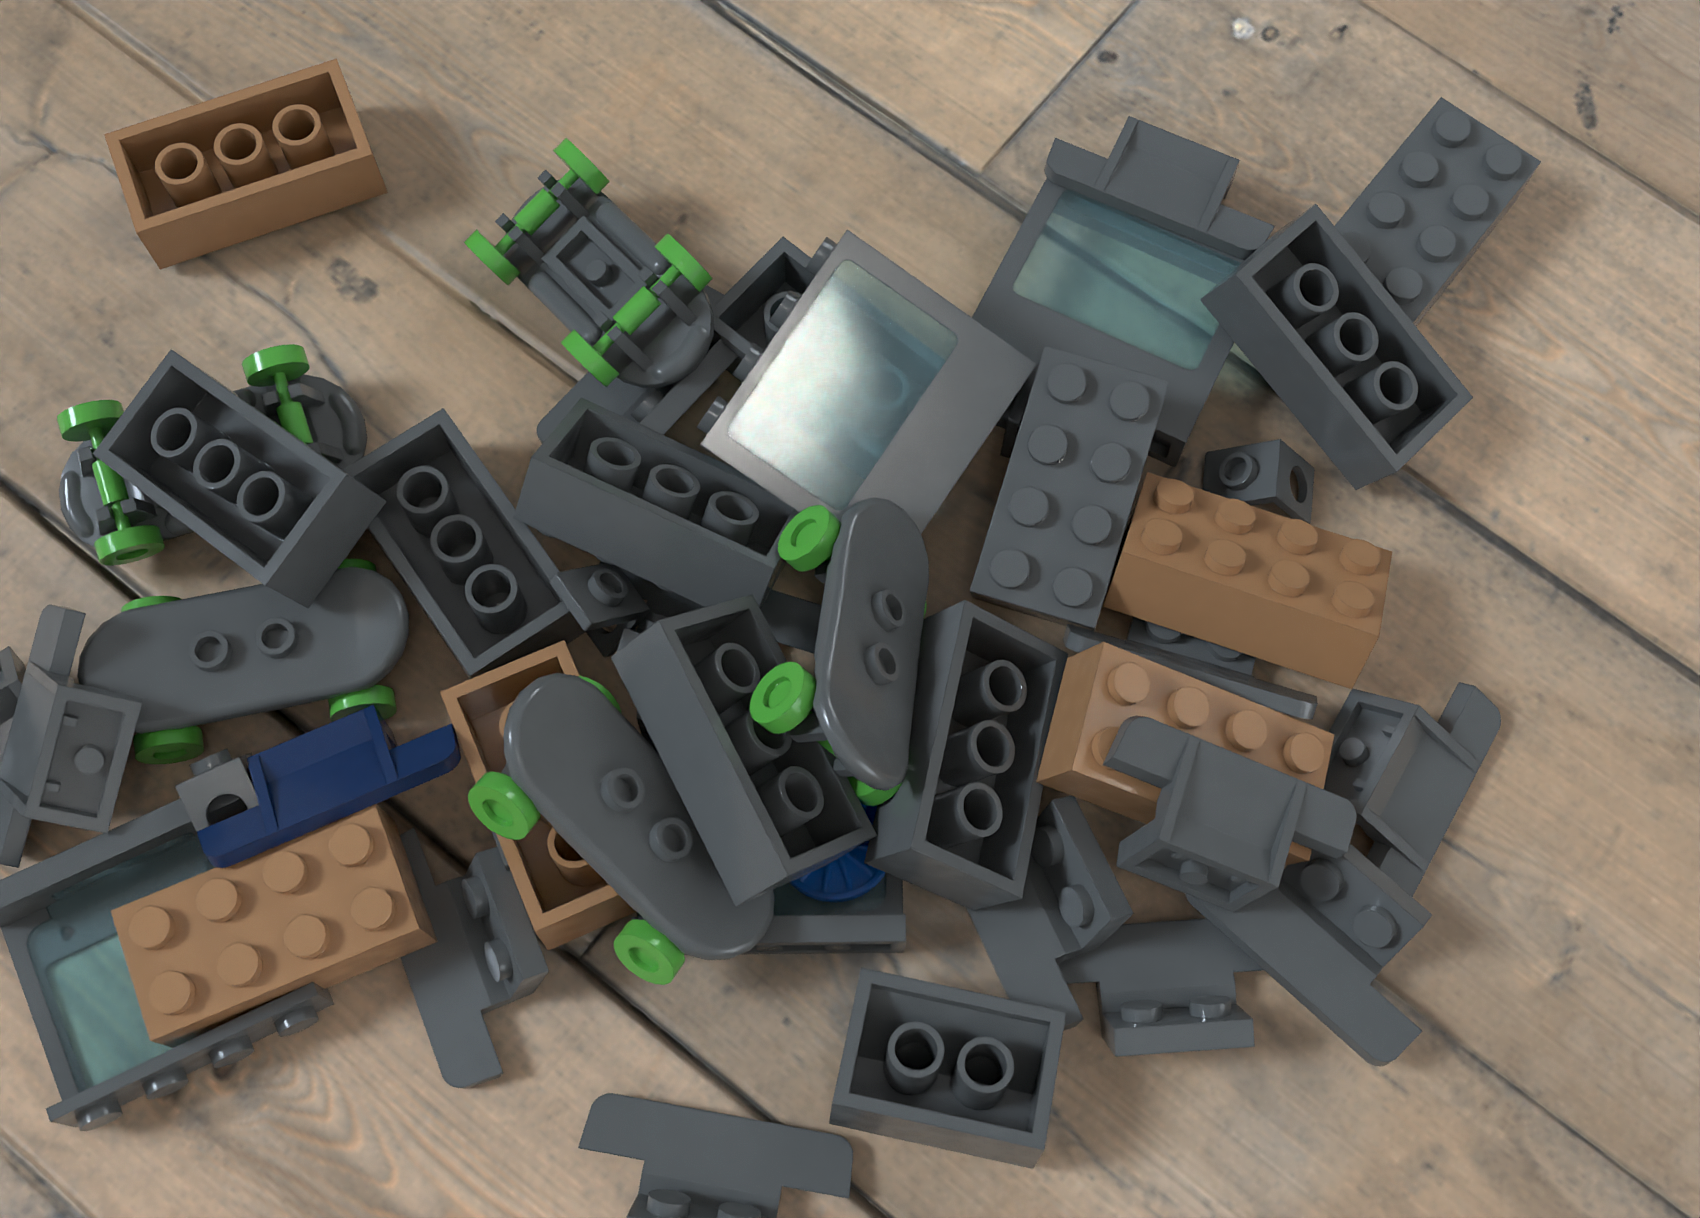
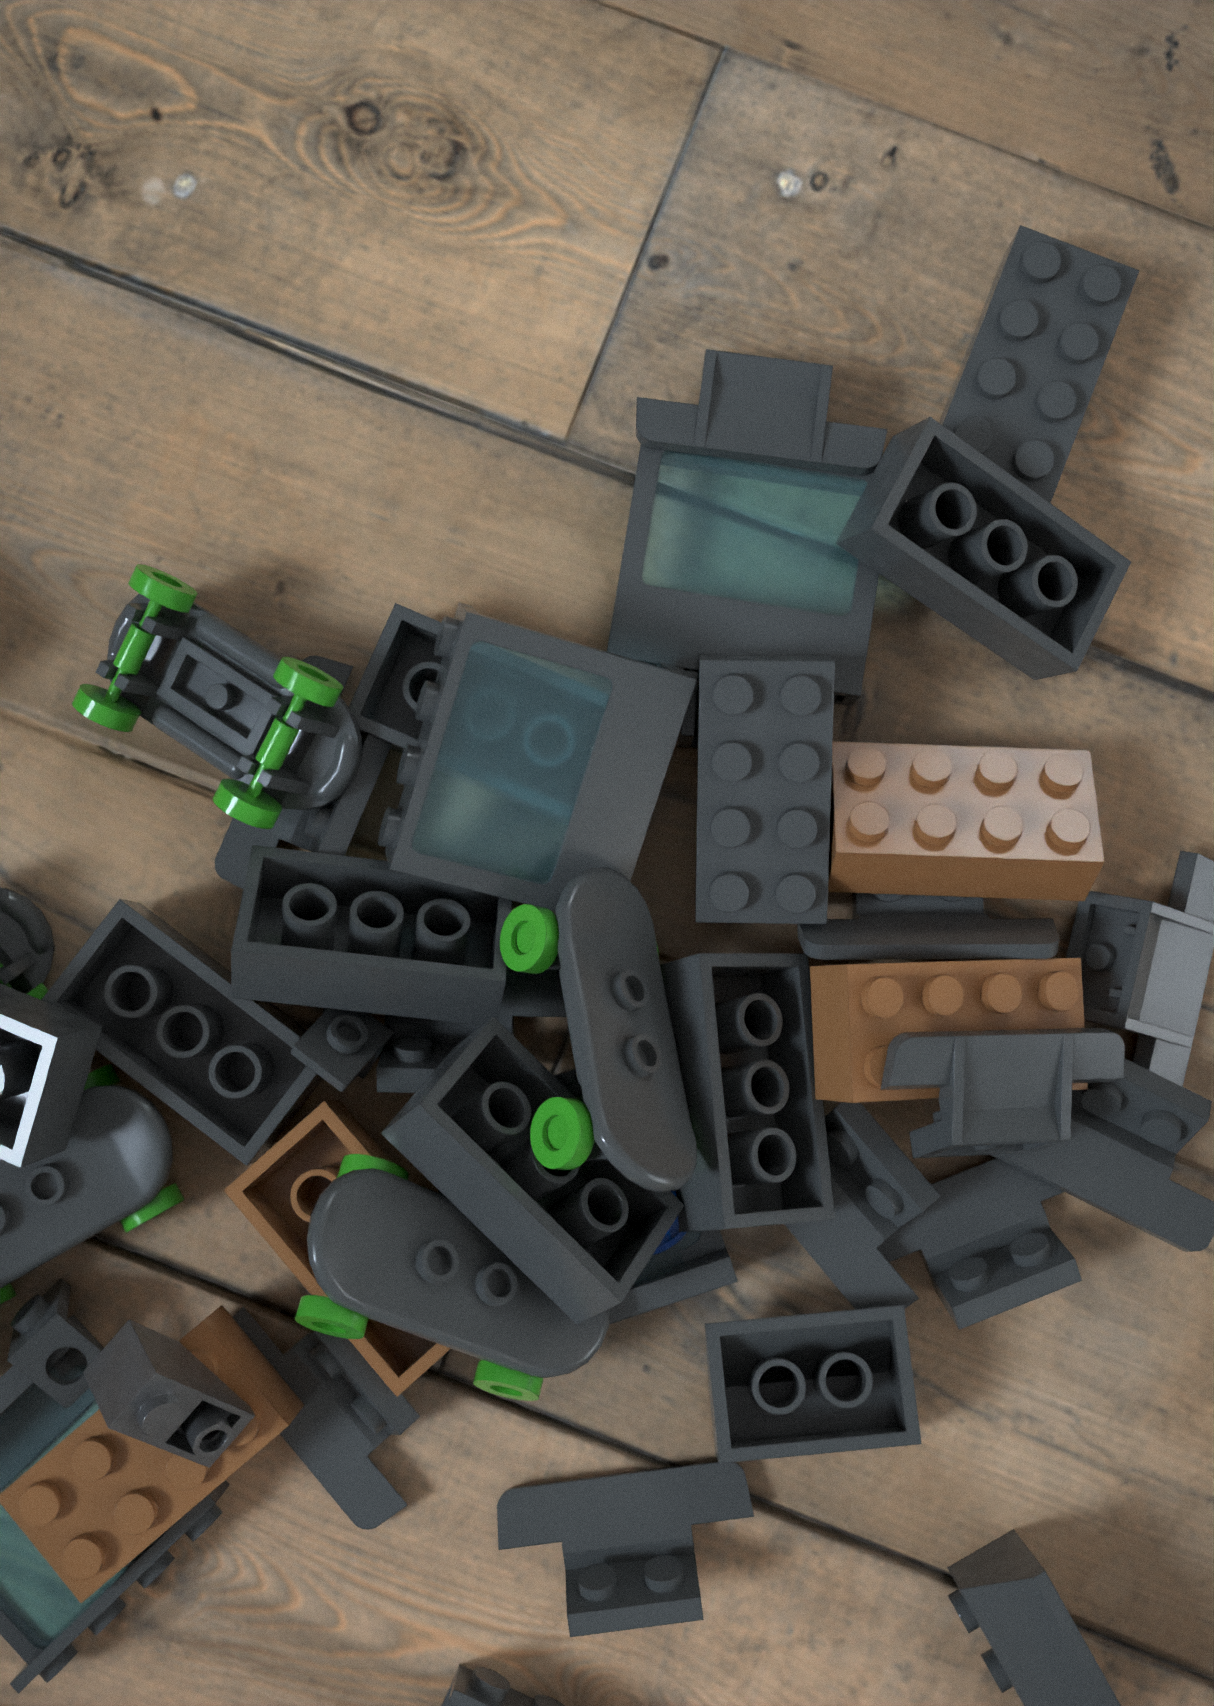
camera: 15 degrees left, 15 degrees up
dark blue plate [197,705,461,868] -> none
dark grey bracket [1202,439,1315,524] -> none
none -> flat silver slope [83,1319,255,1468]

